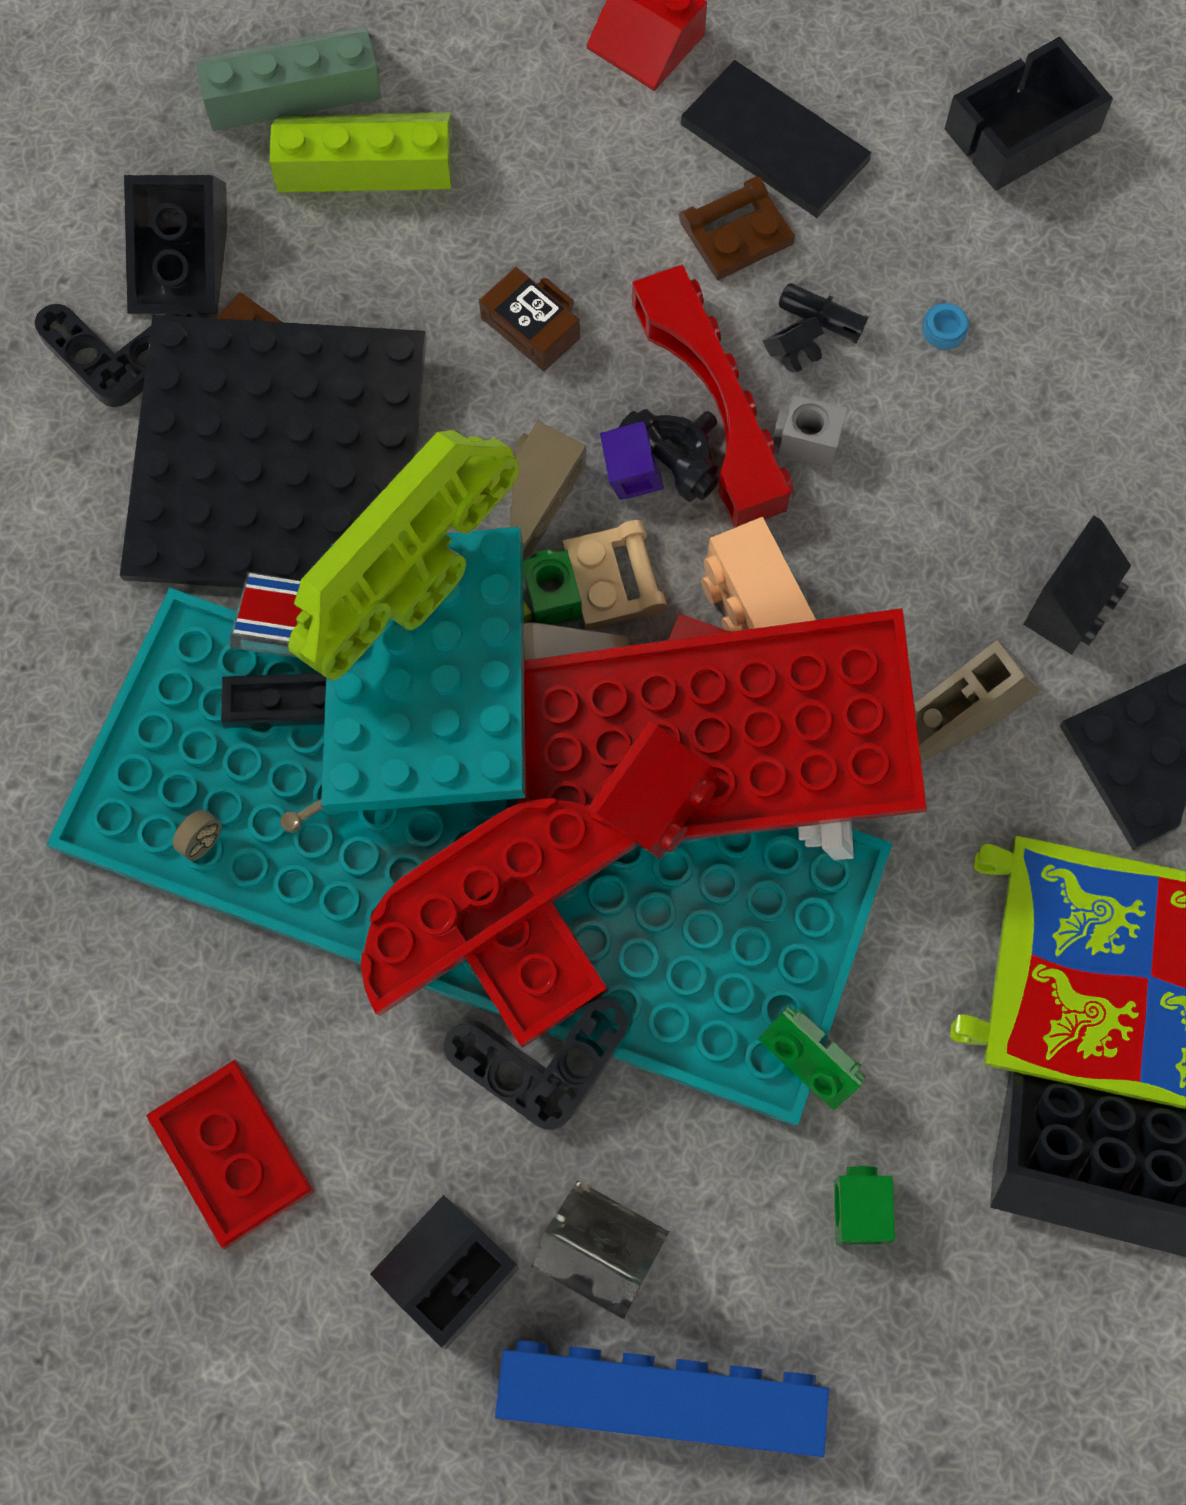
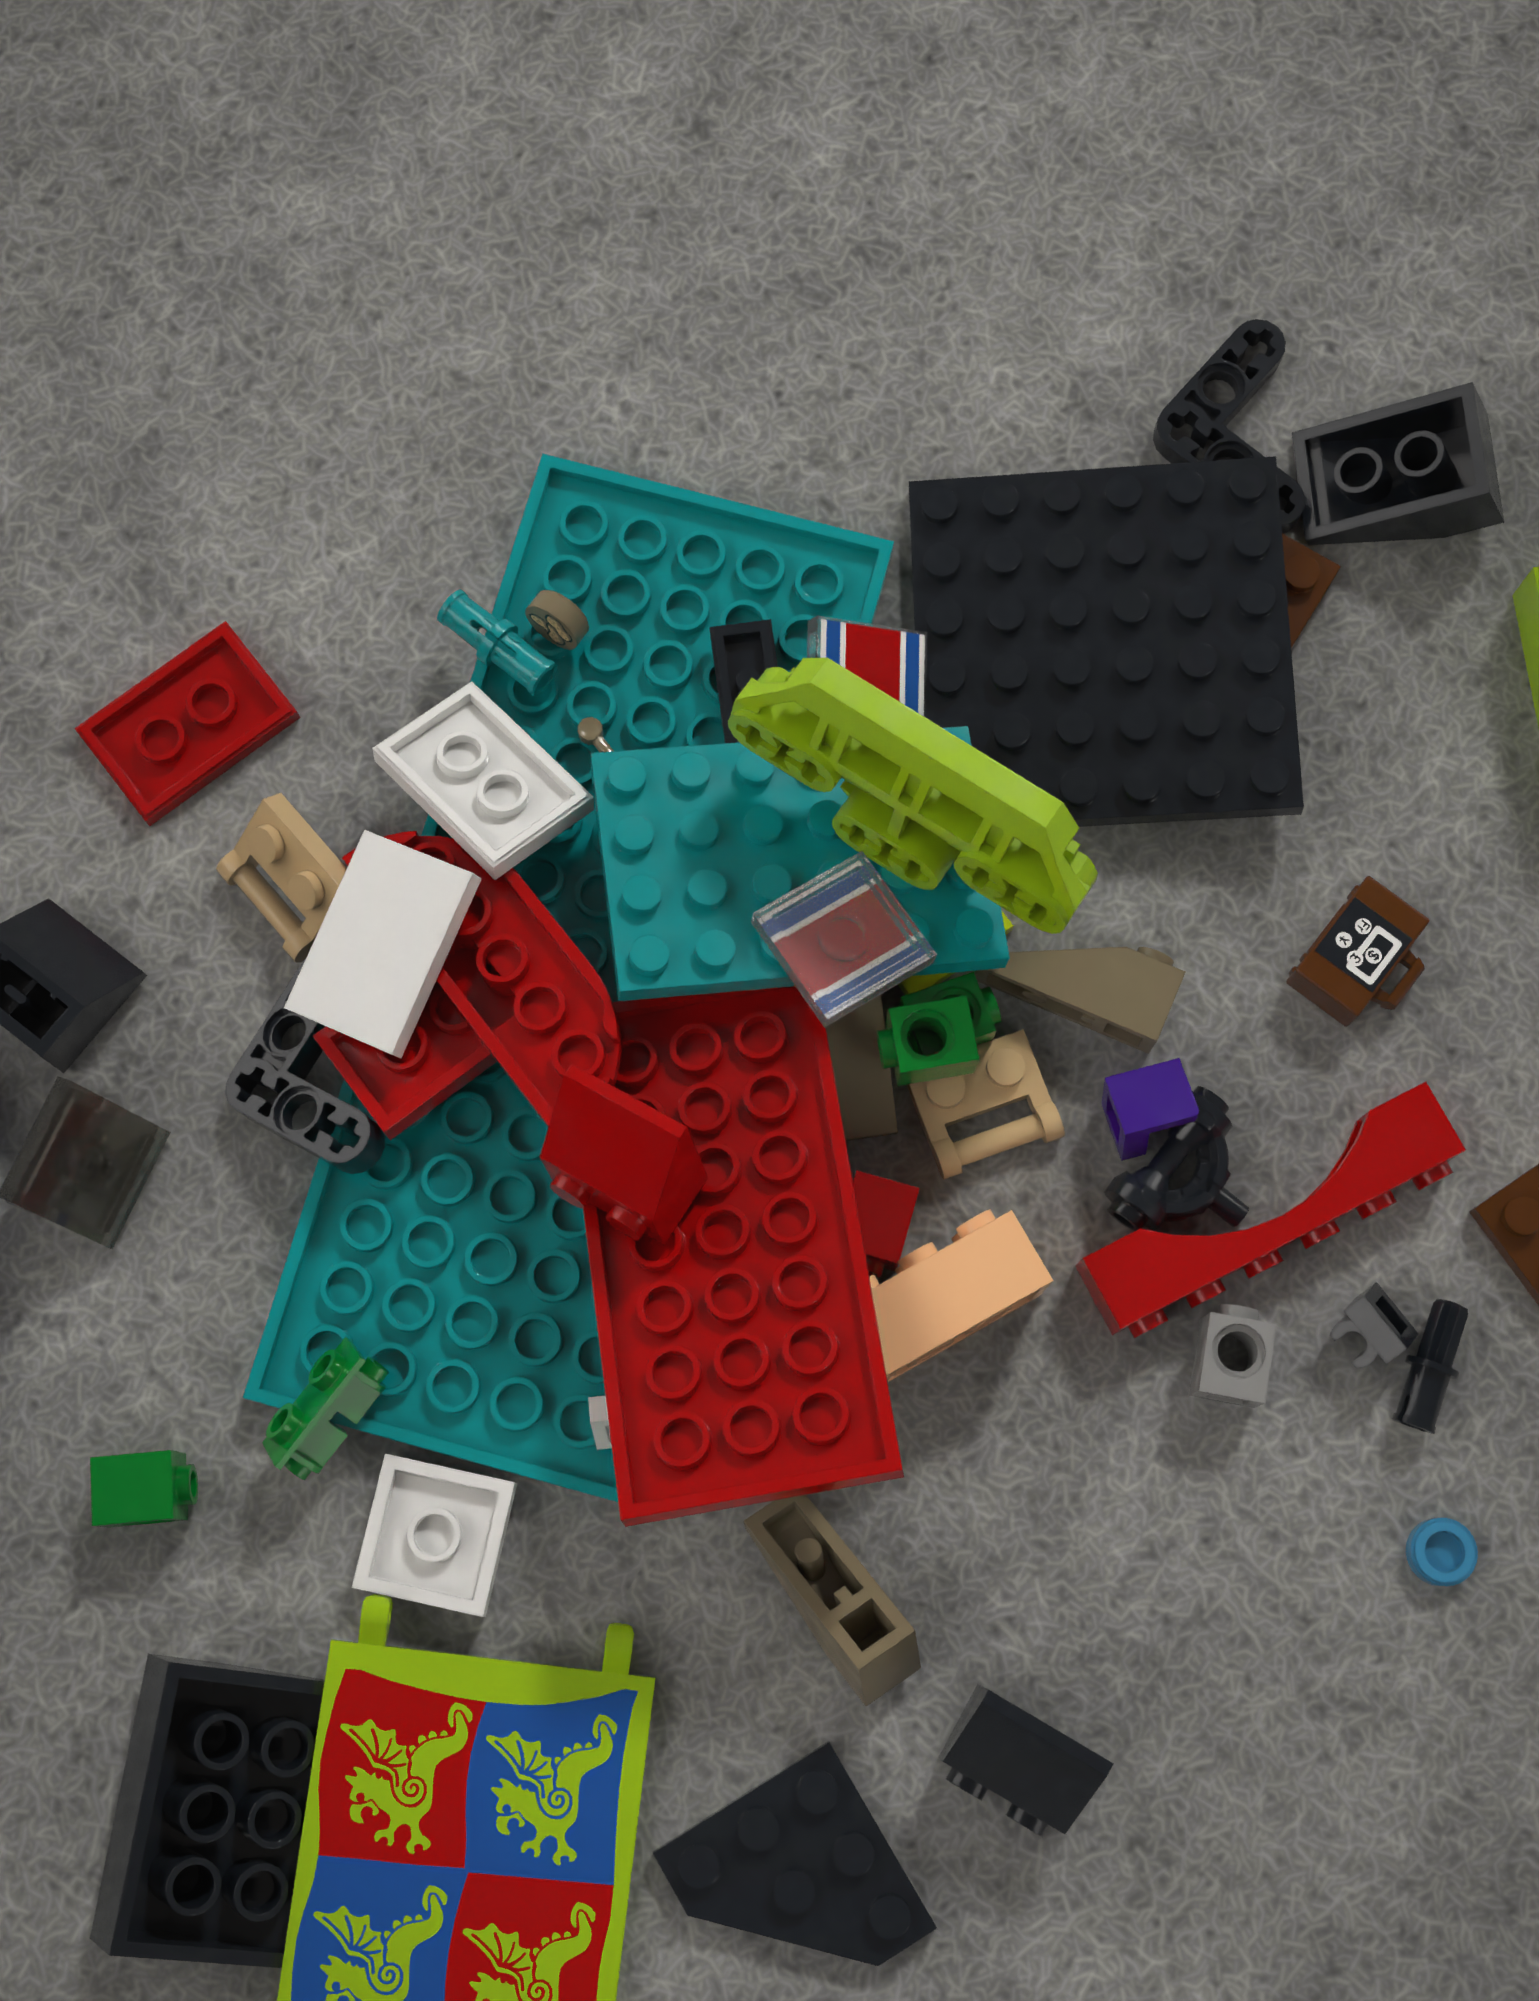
camera: 85 degrees right, 5 degrees up
none -> tan plate [216,793,347,963]
none -> white tile [284,830,481,1059]
none -> white plate [352,1454,517,1617]
none -> white tile [372,681,594,880]
none -> teal pin [437,589,558,696]
none -> clear tile [751,851,937,1028]
none -> green brick [876,995,979,1086]

